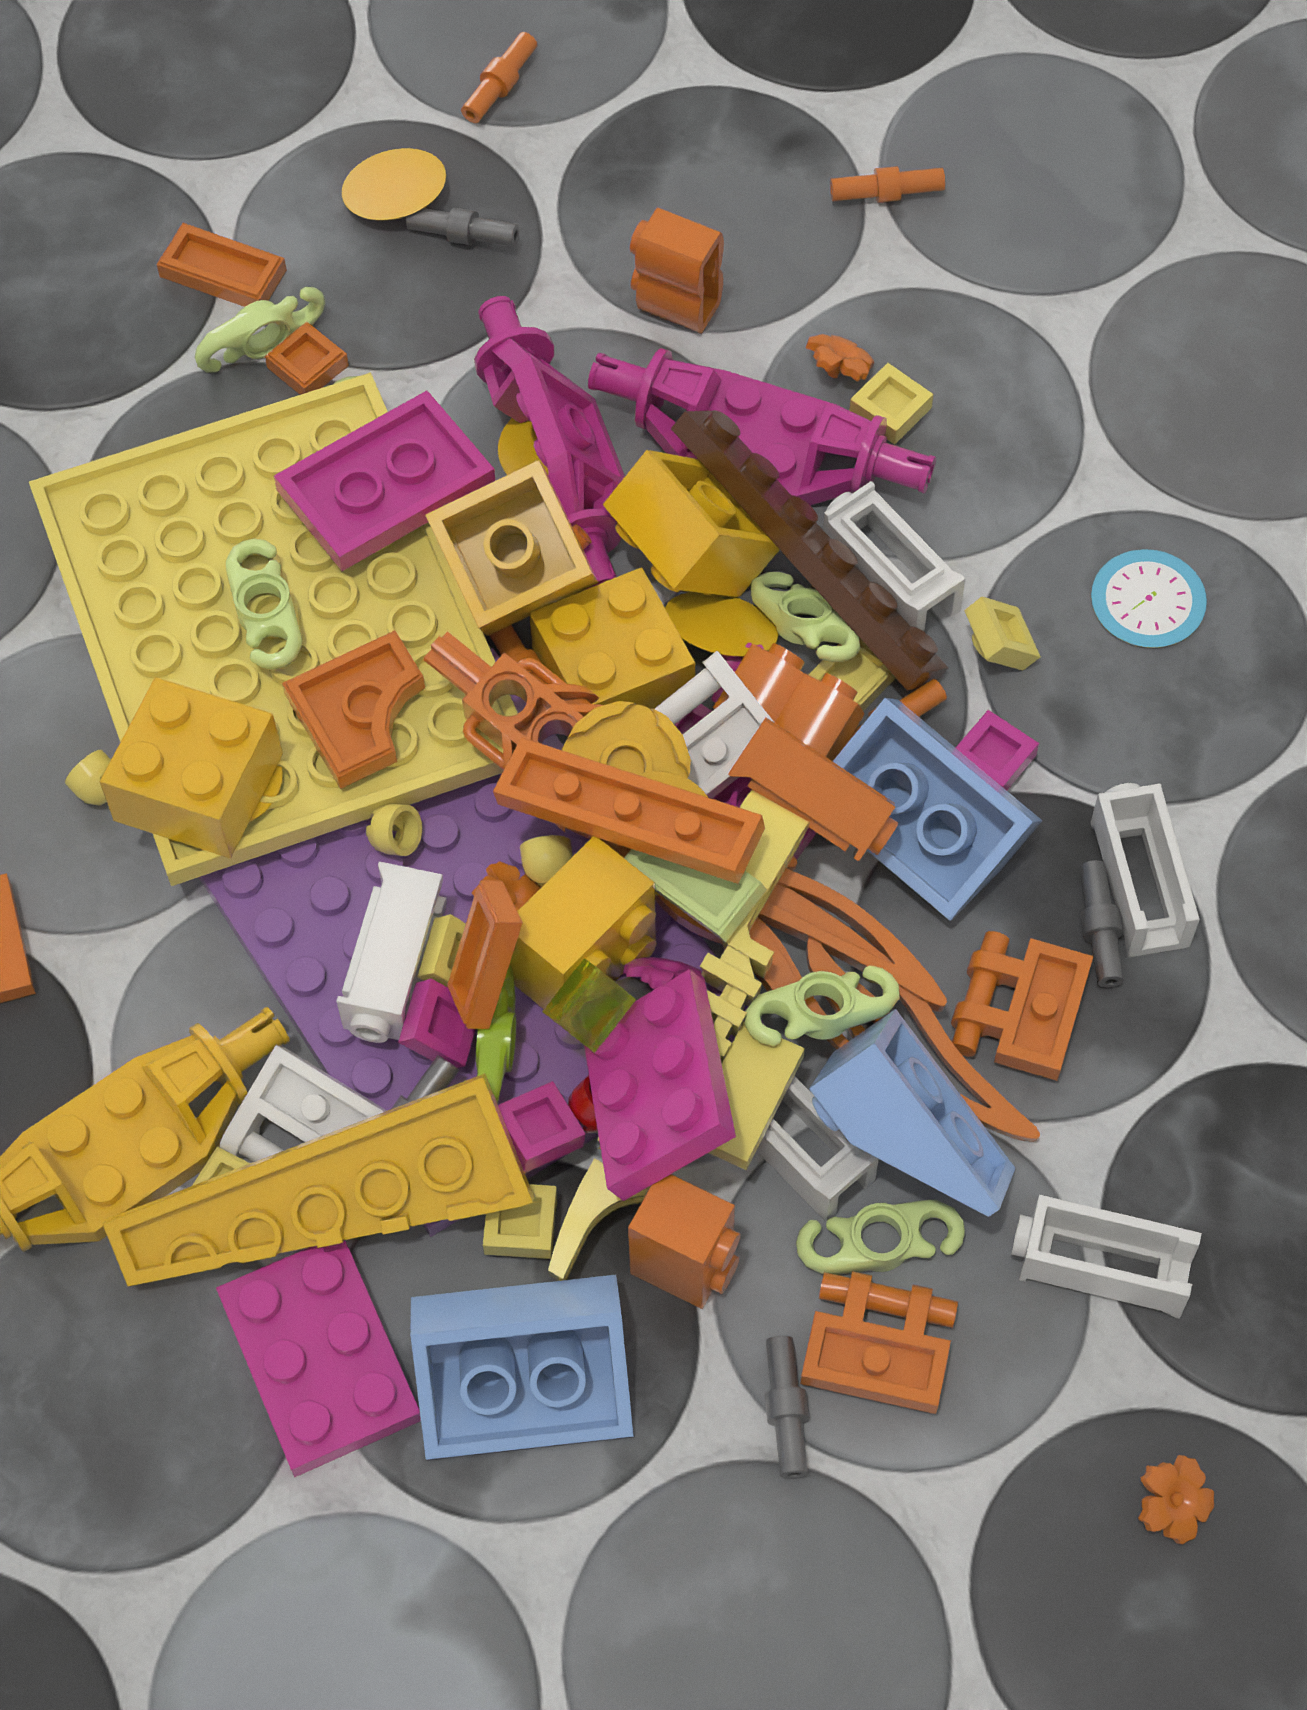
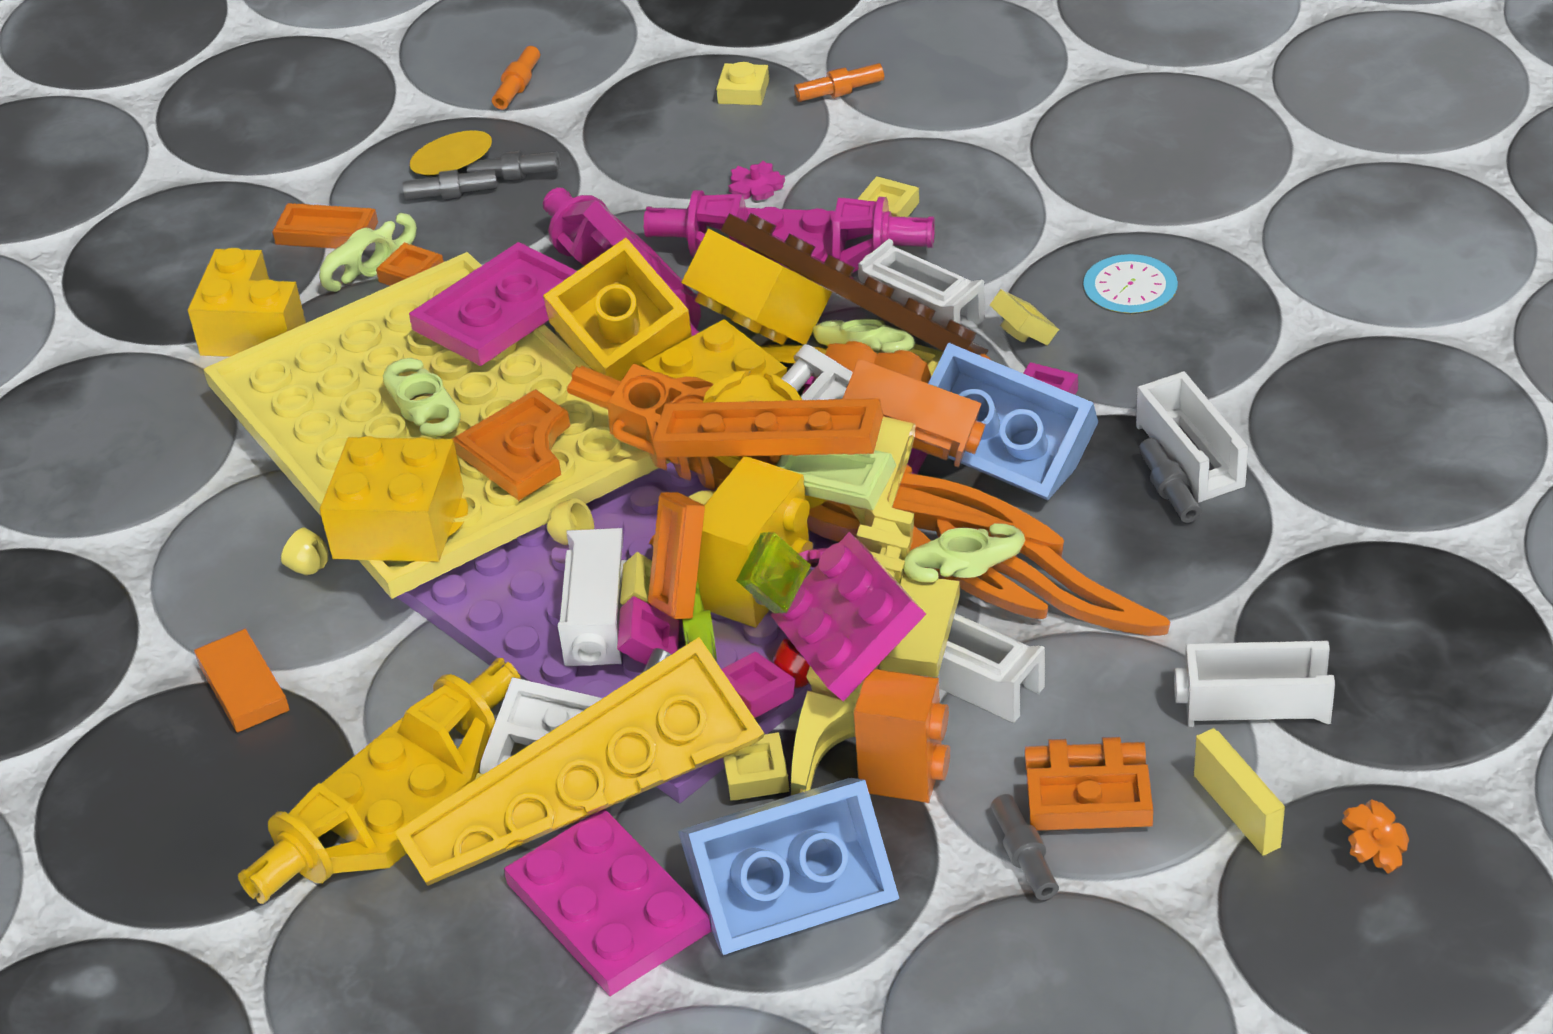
camera: 10 degrees left, 20 degrees down
orange brick [630,207,724,334] -> none
yellowish green piece [796,1199,965,1275] -> none
orange plant [805,334,875,382] -> none
light blue slope [809,1009,1015,1217] -> none
orange plate [951,931,1093,1081] -> none
none -> yellow brick [188,248,306,357]
none -> flat silver bar [403,169,498,200]
none -> light yellow plate [716,62,769,105]
none -> dark pink plant [728,161,785,201]
none -> light yellow tile [1194,728,1285,856]

